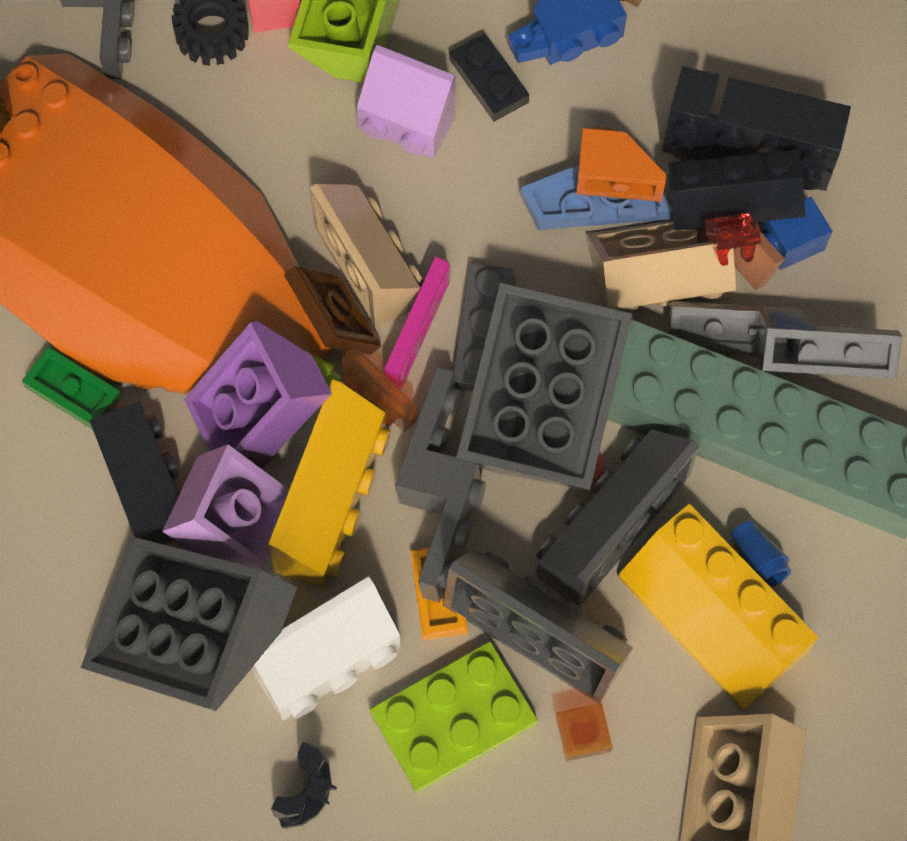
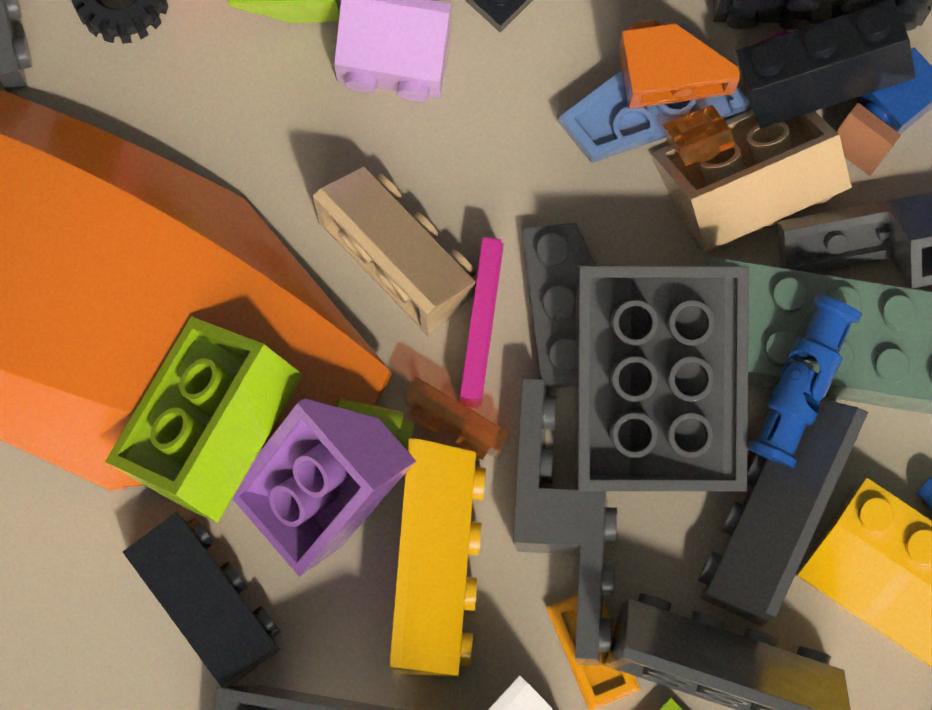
camera: 15 degrees left, 10 degrees up
green plate [22,347,122,430] -> none
lavender brick [163,444,289,570] -> none
reddish brown tile [284,266,382,355] -> none
clear red tile [705,213,761,266] -> none
none -> lime slope [105,316,303,523]
none -> clear orange plate [663,105,735,166]
none -> blue piece [747,294,862,469]

